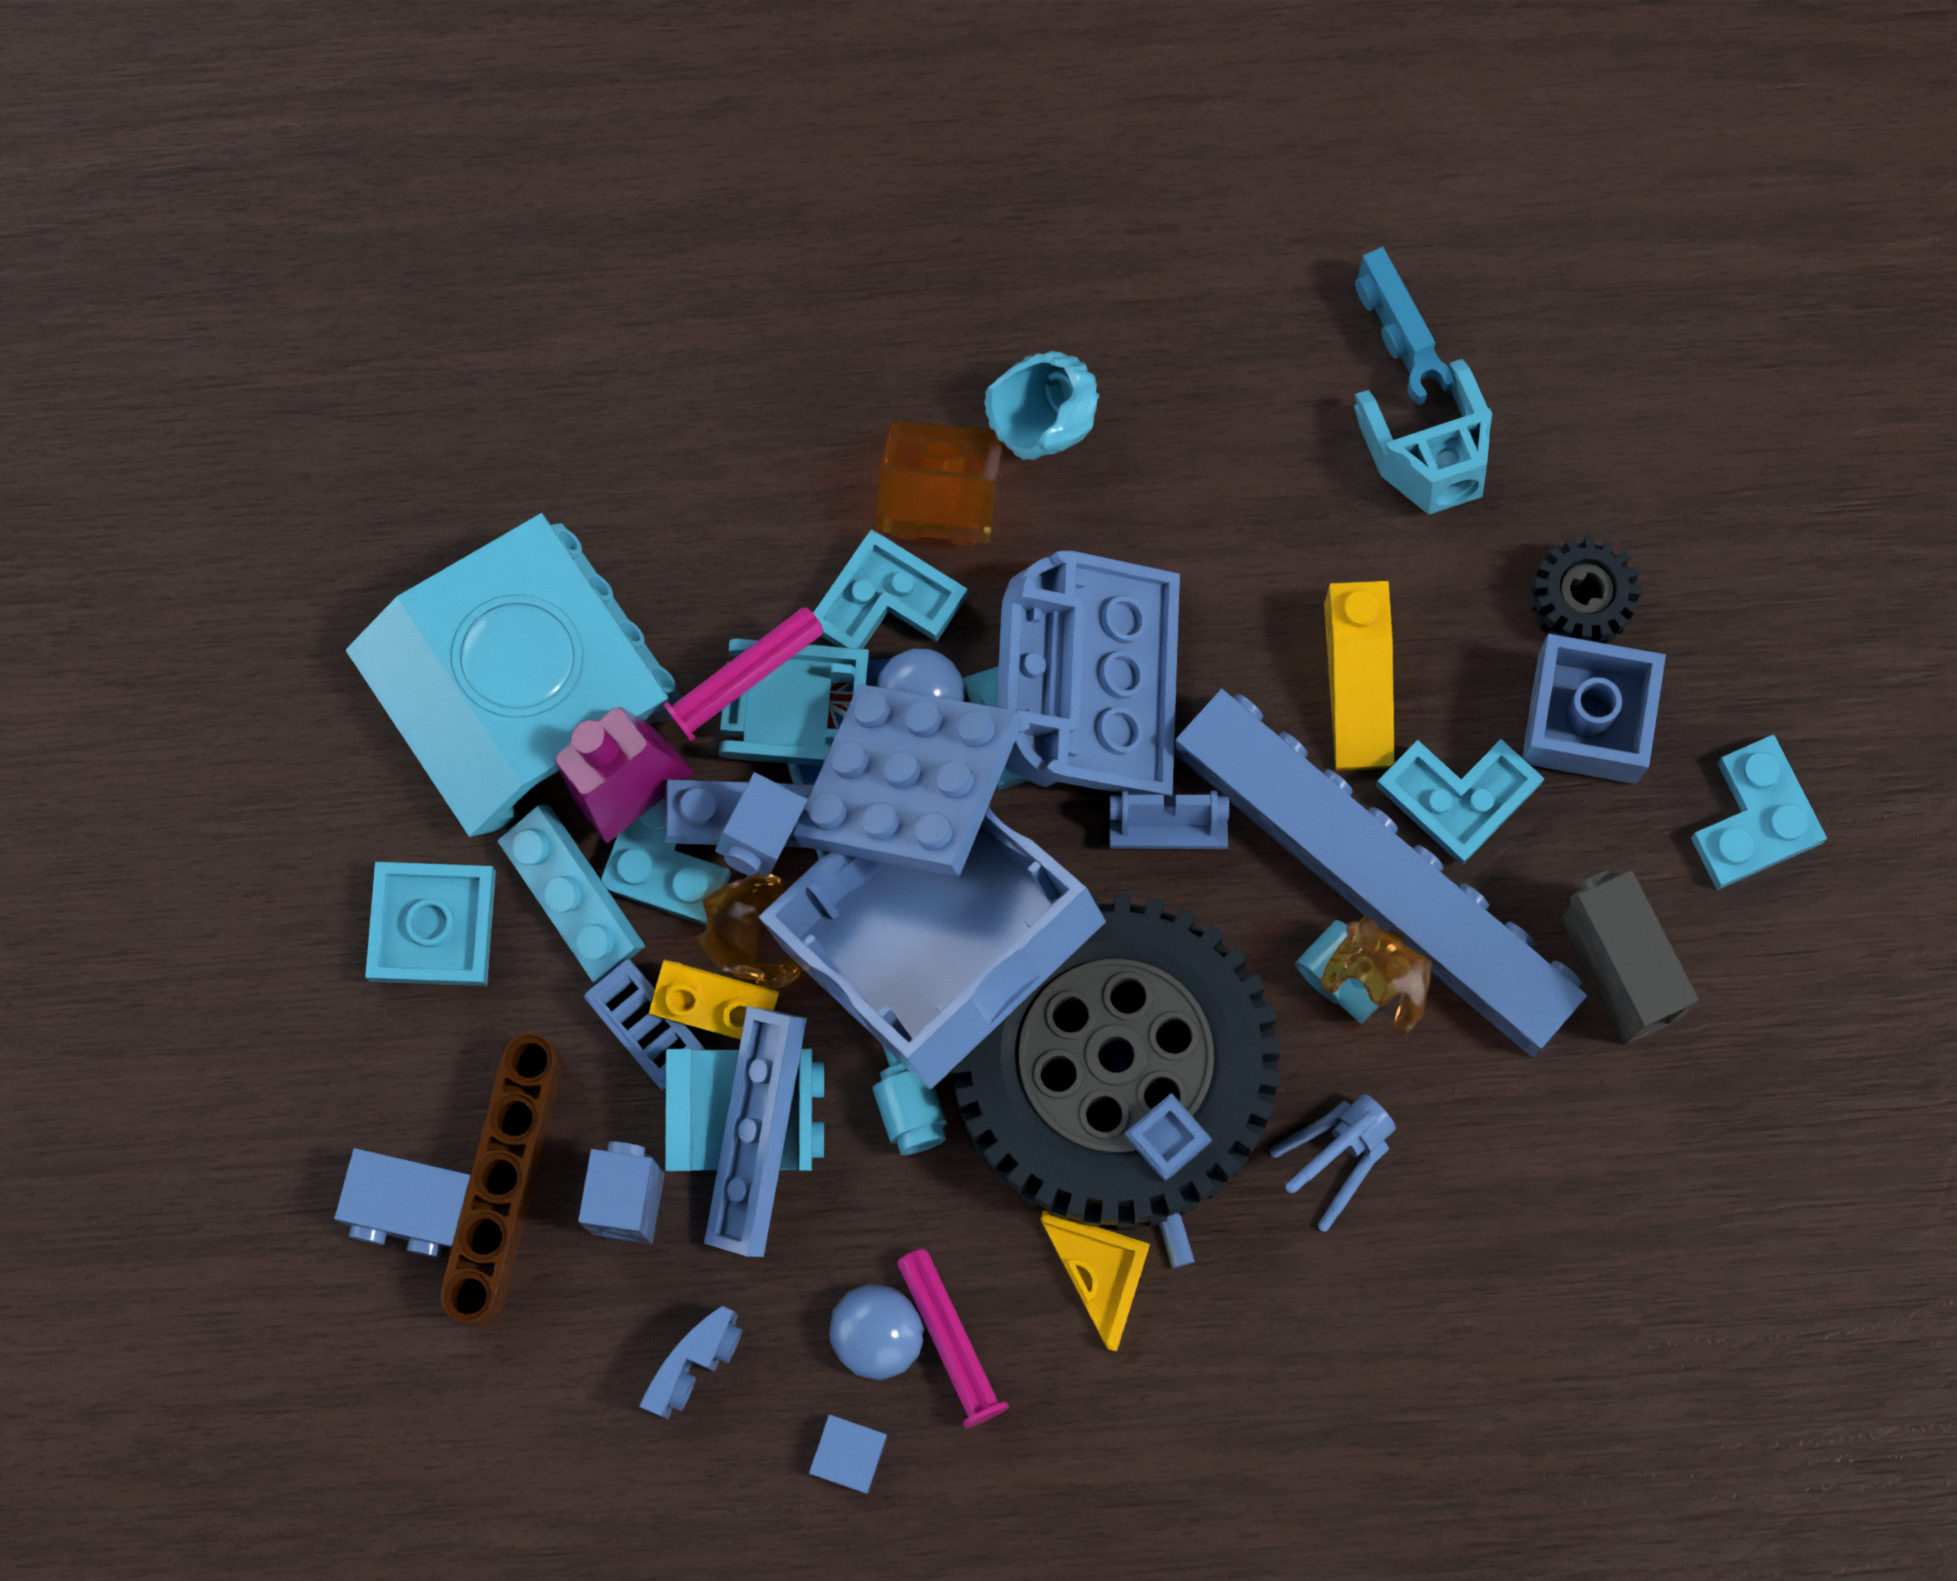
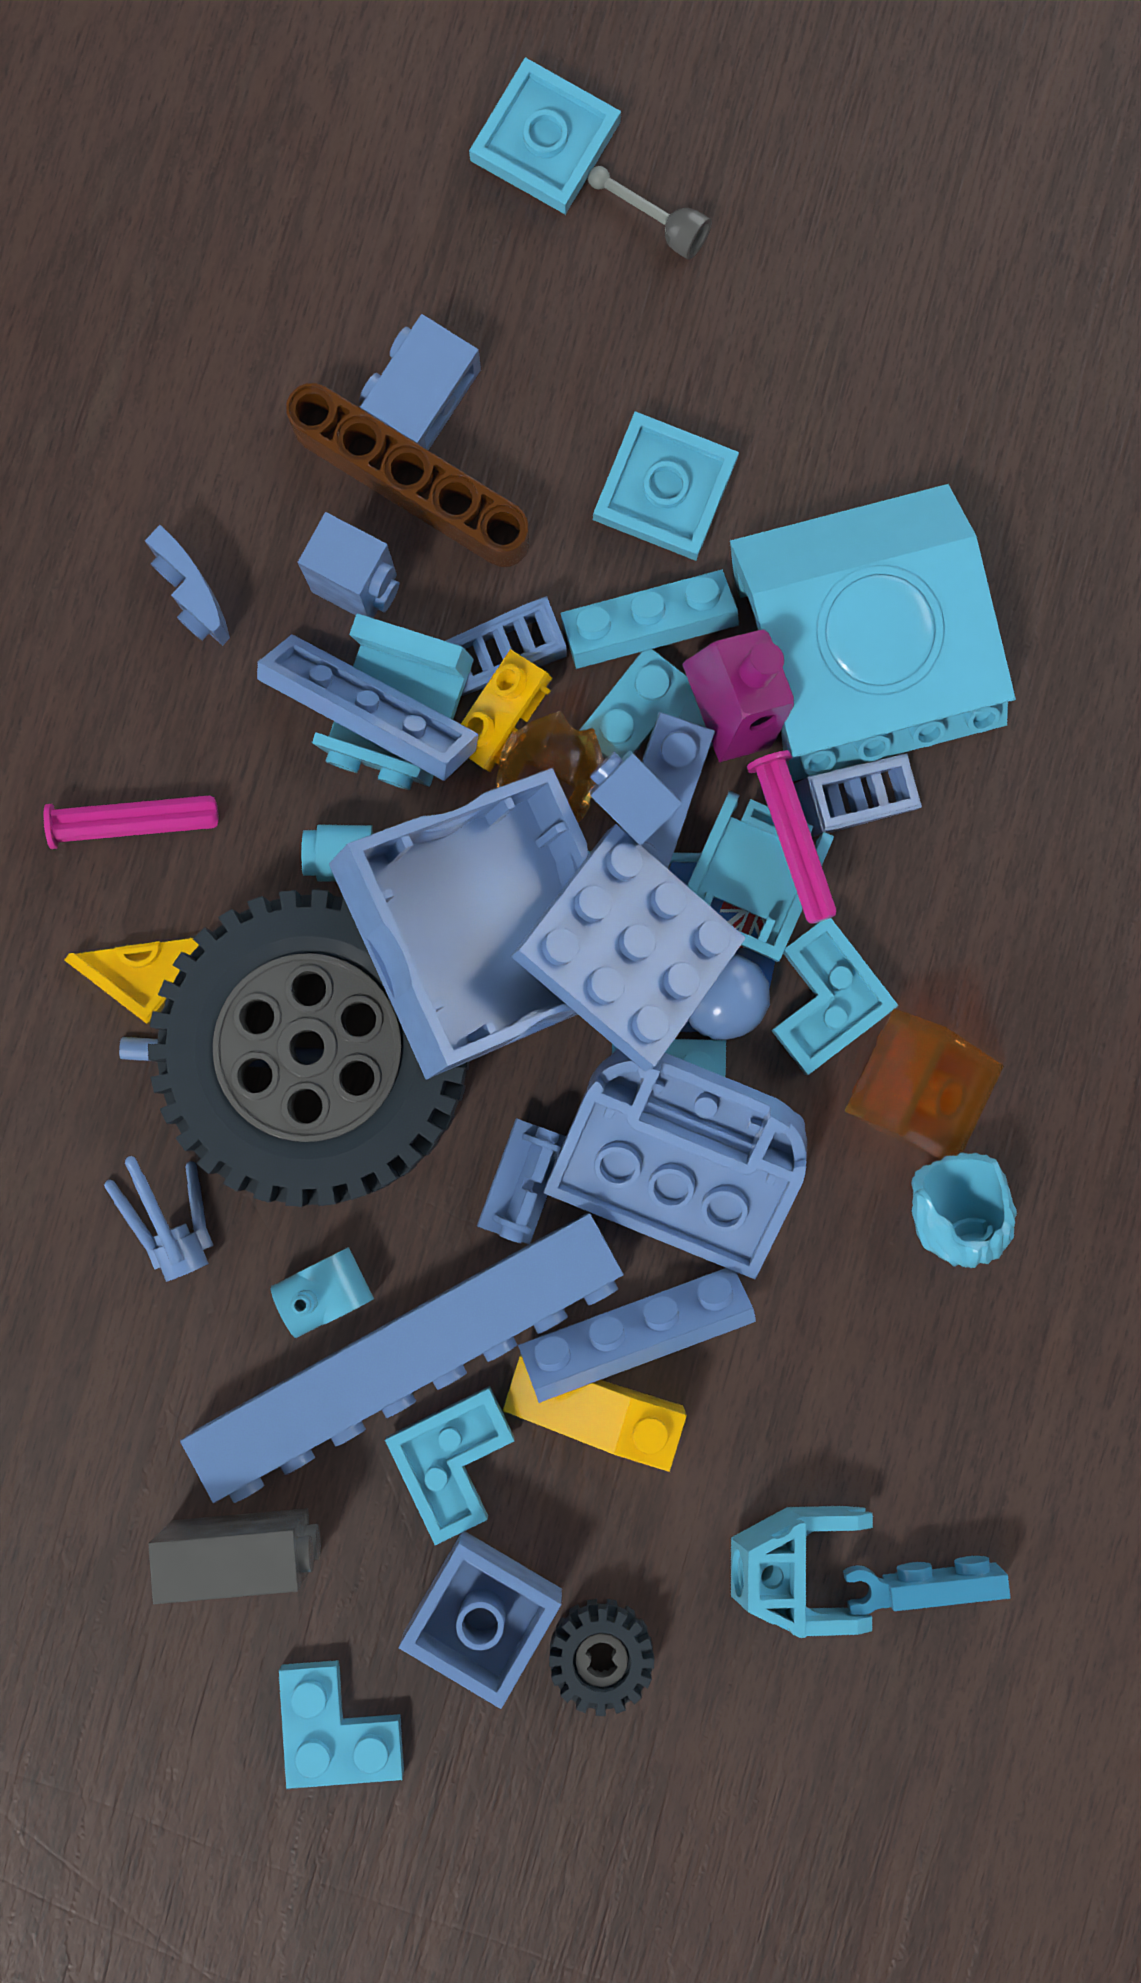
camera: 105 degrees right, 10 degrees up
medium blue tile [809,1415,888,1494] -> none
medium blue hair [829,1283,924,1381] -> none
medium blue tile [1125,1093,1212,1182] -> none
clear orange helmet [1320,916,1433,1035] -> none
none -> medium azure plate [469,57,621,215]
none -> medium blue plate [518,1268,756,1403]
none -> hinge [588,166,712,260]
none -> medium blue slope [794,753,922,837]

